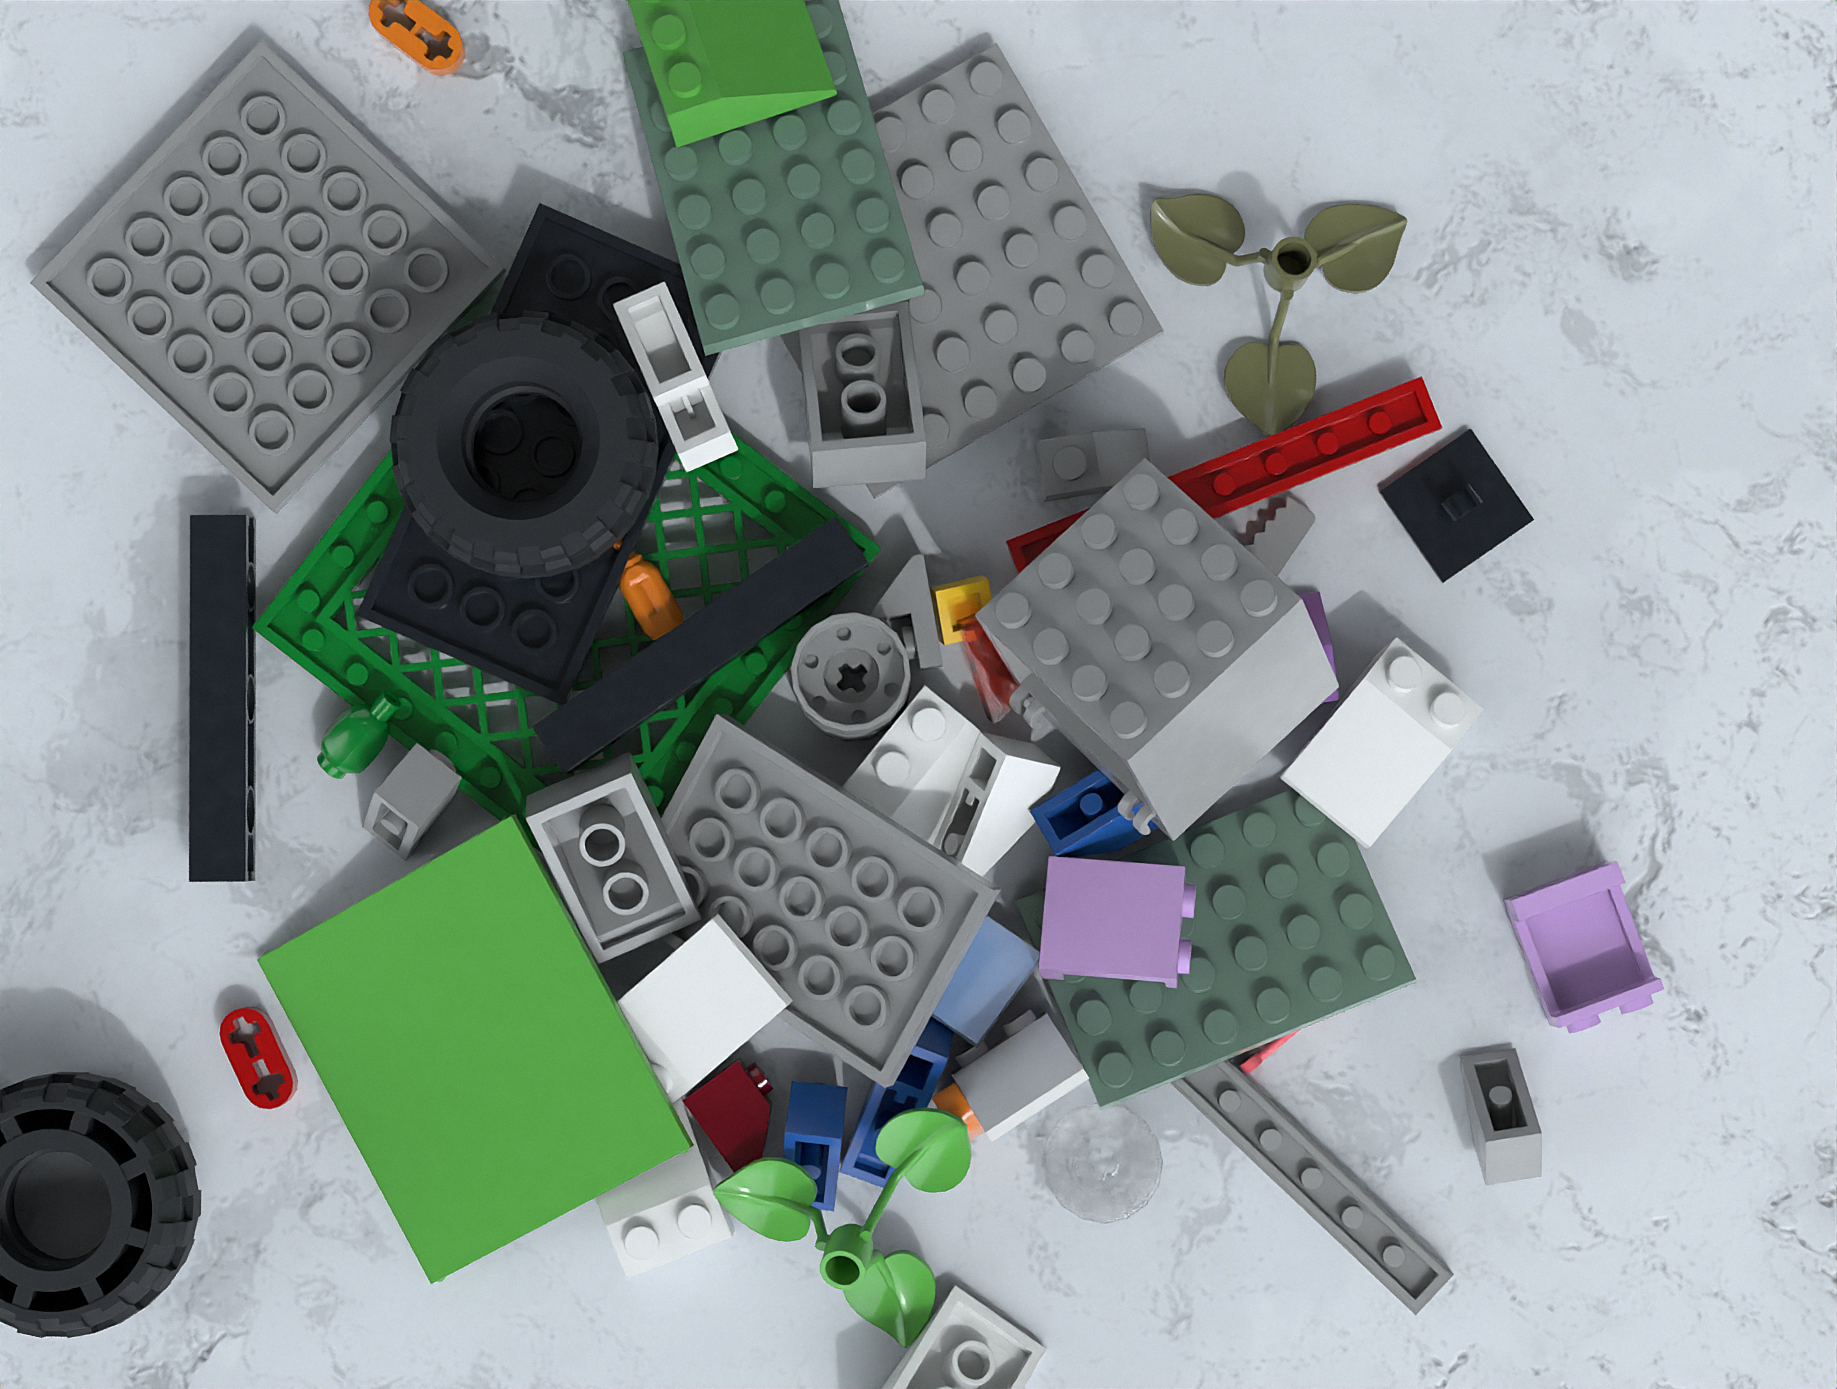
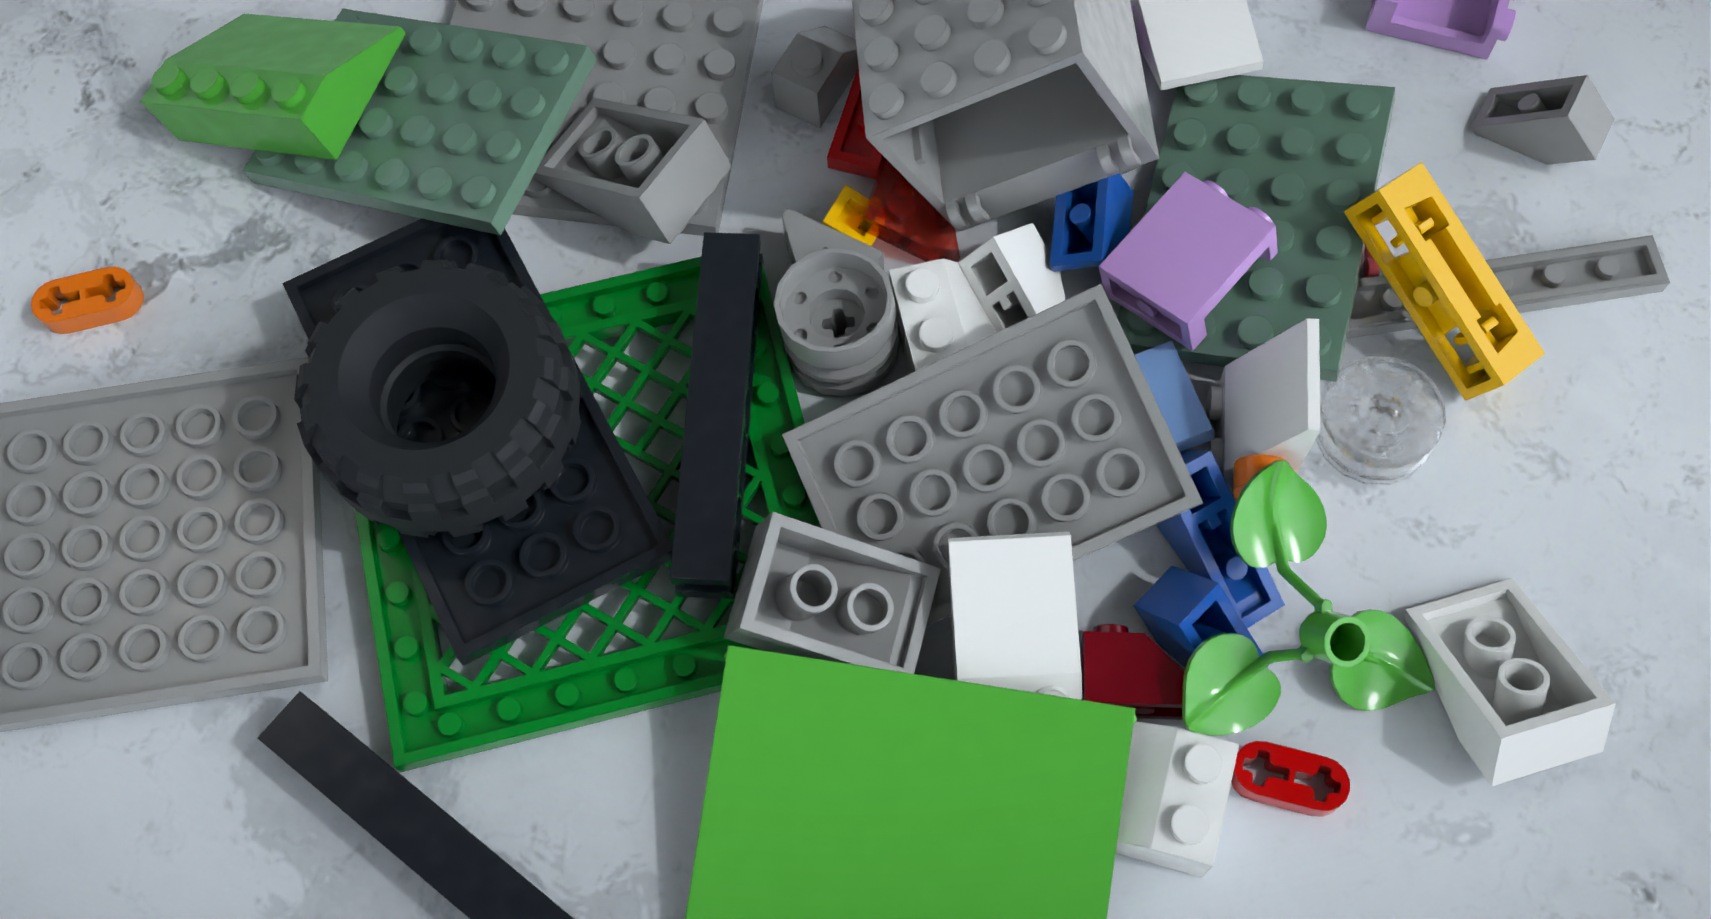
camera: 45 degrees left, 20 degrees down
green plant [317,690,401,779] -> none
light grey slope [362,743,461,861] -> none
white slope [613,282,738,472] -> none
orange piece [613,540,684,641] -> none
none -> red beam [1231,741,1350,817]
none -> yellow brick [1343,162,1545,401]

